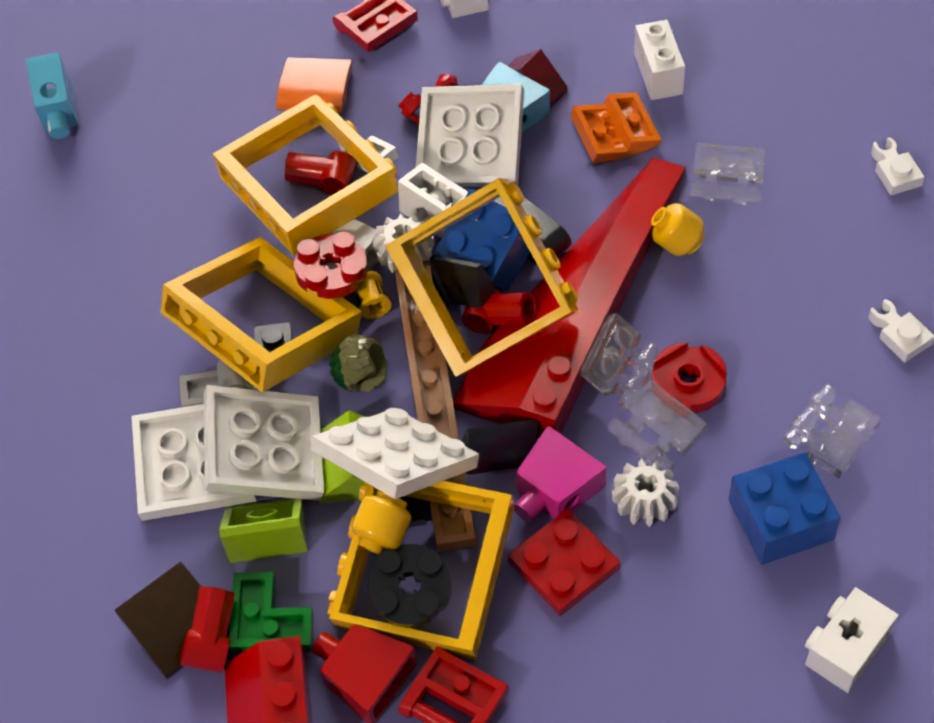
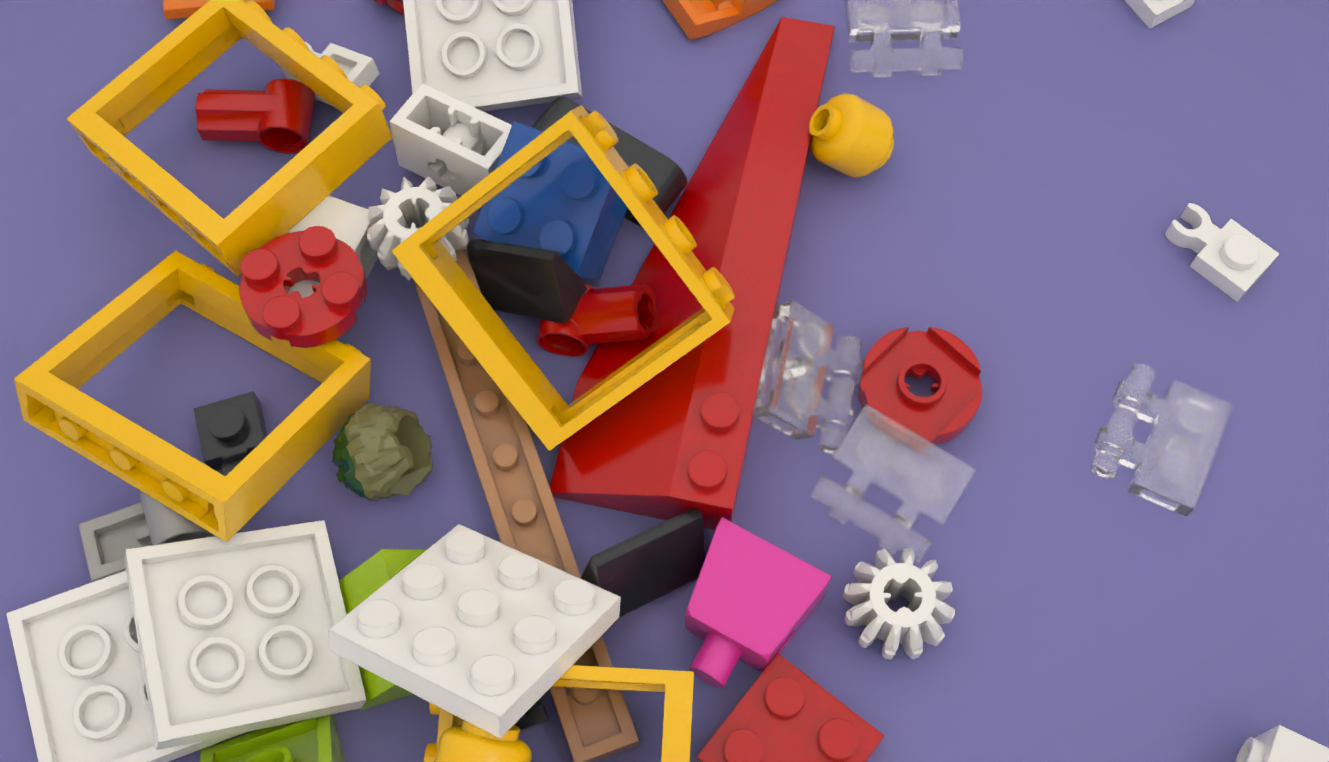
camera: 15 degrees left, 10 degrees up
yellow bush [353,271,392,319] -> none
blue brick [729,452,841,565] -> none

